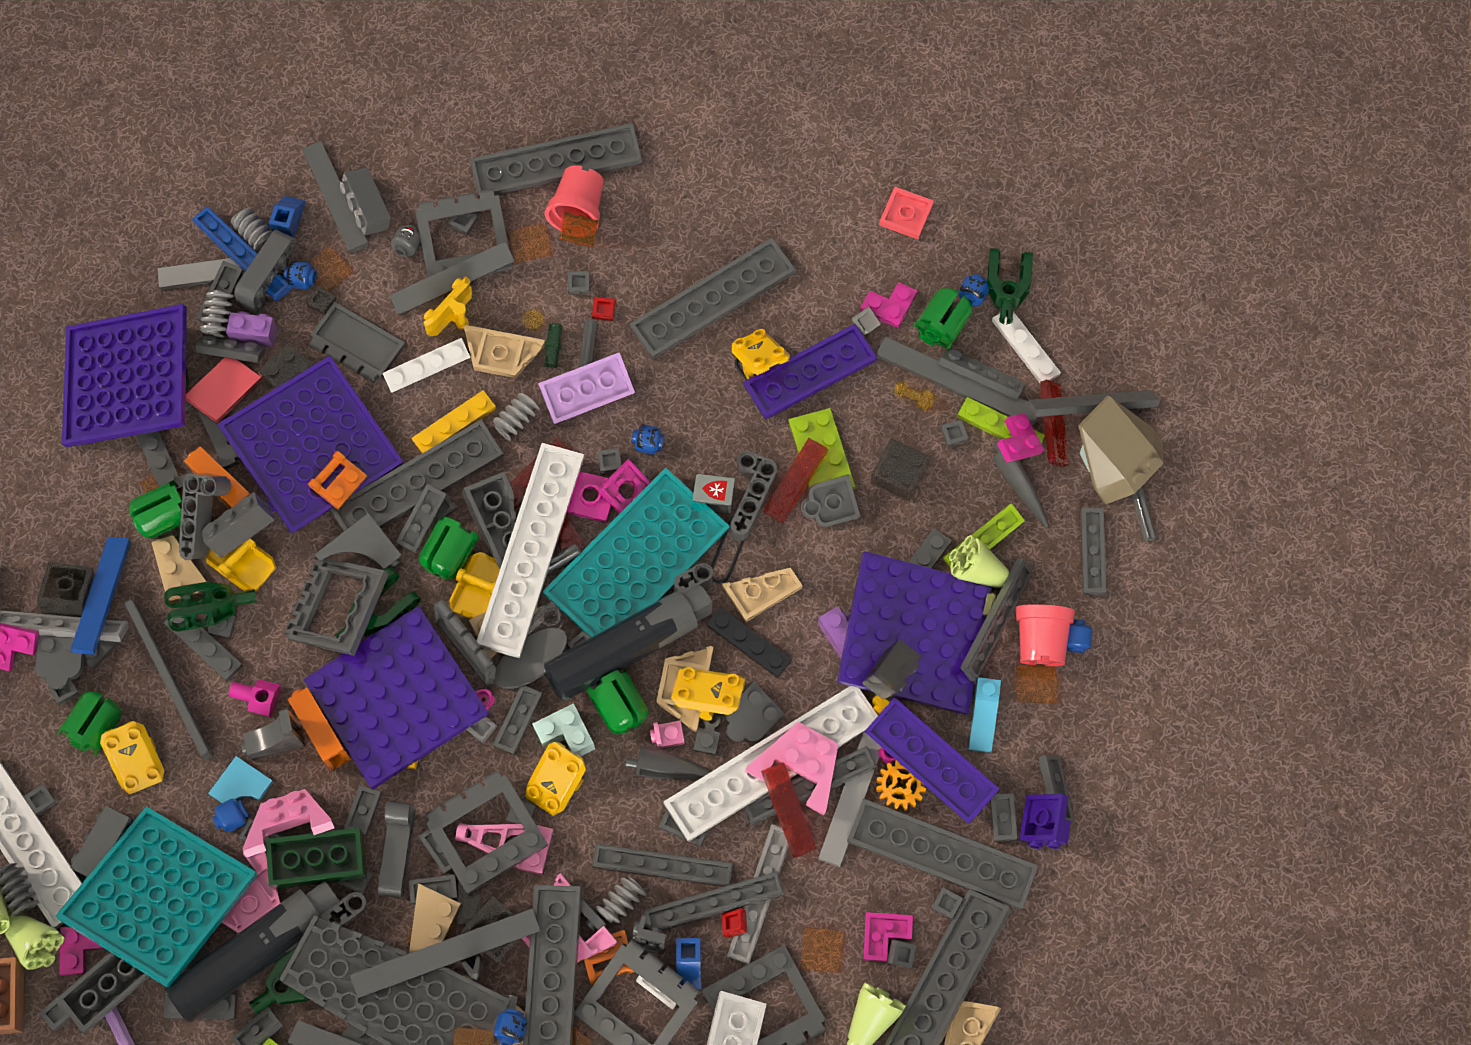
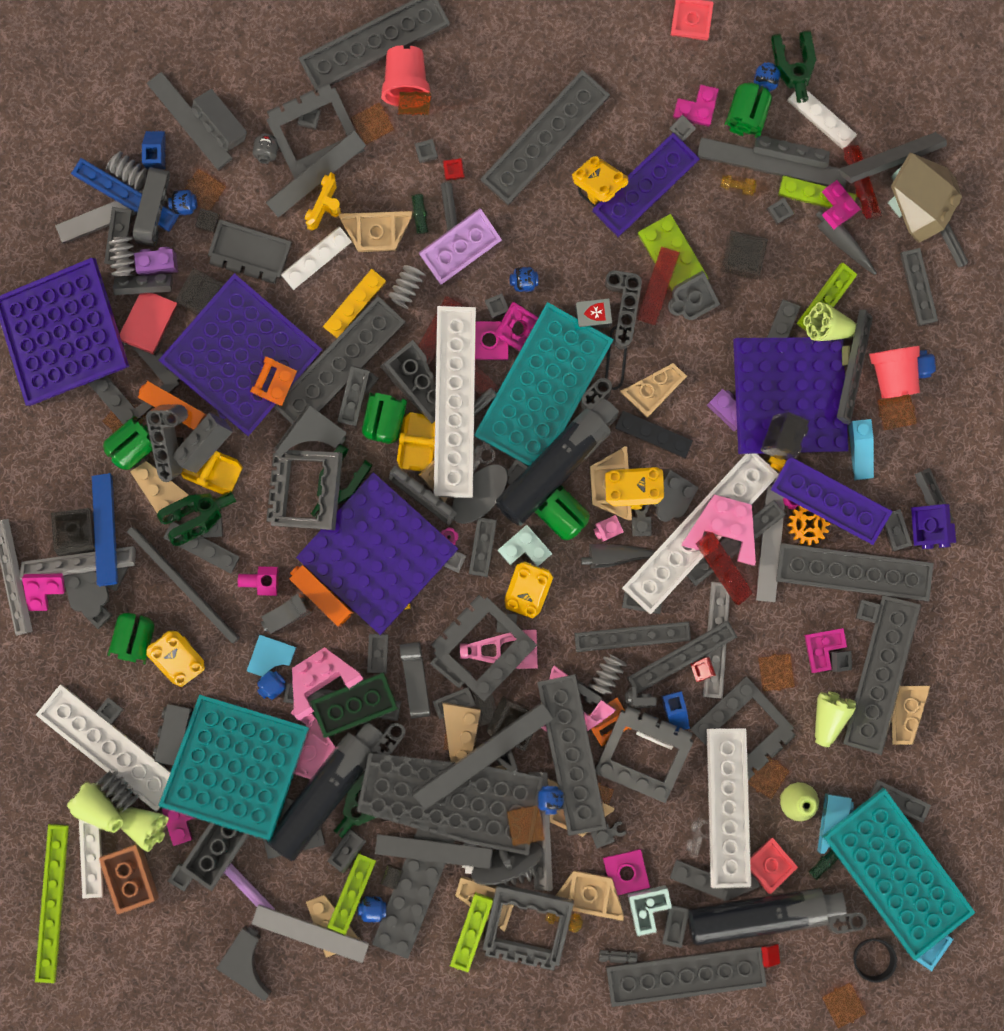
camera: 20 degrees left, 15 degrees up
clear yellow piece [522,310,544,330] -> none

